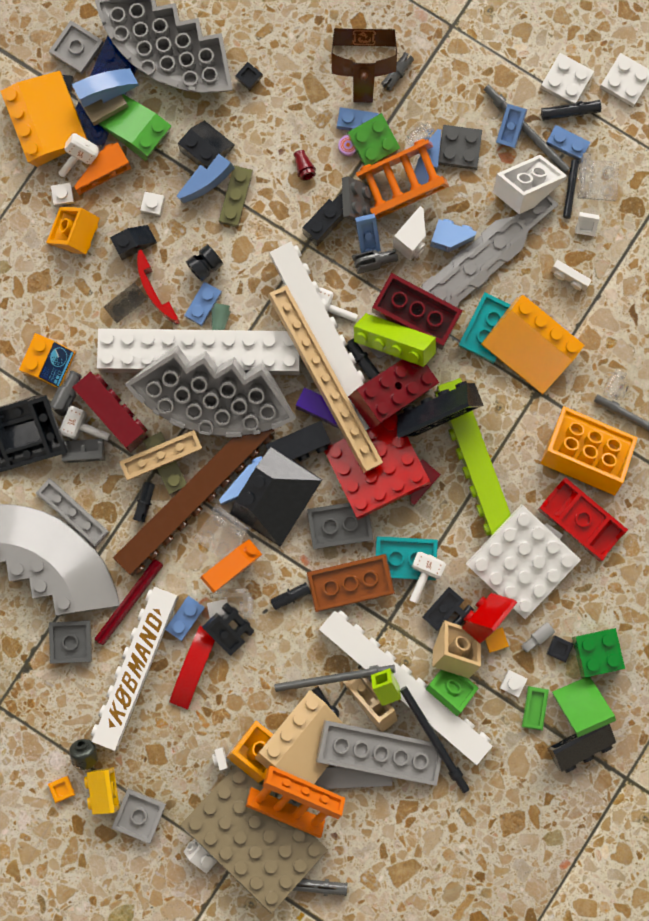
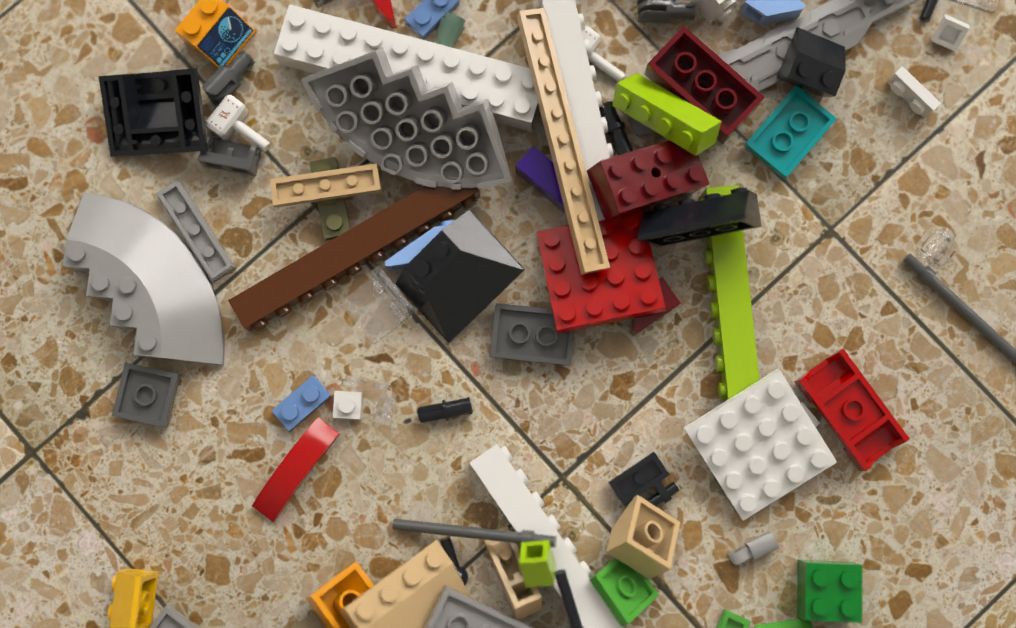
camera: 15 degrees right, 0 degrees up
light orange tile [48,776,76,803] -> none
pearl dark grey head [69,739,98,770] -> none
dark red brick [72,371,149,453] -> none
white brick [91,587,179,751] -> none
dark red axle [95,559,163,645] -> none
black axle [133,482,155,523] -> none
orange slope [200,539,262,593] -> none
black plate [202,603,254,656] -> none
white plate [212,747,229,770] -> none
black brick [265,421,331,462] -> none
dark orange tile [307,554,395,612] -> none
teal plate [375,536,438,581] -> none
white piece [410,552,446,604] -> none
red slope [461,593,518,644] -> none
light orange slope [481,295,585,394] -> none
light orange tile [485,627,509,653] -> none
white plate [500,670,527,697] -> none
light orange slope [540,406,637,496] -> none
black tile [546,635,574,663] -> none
none -> black slope [777,27,846,97]

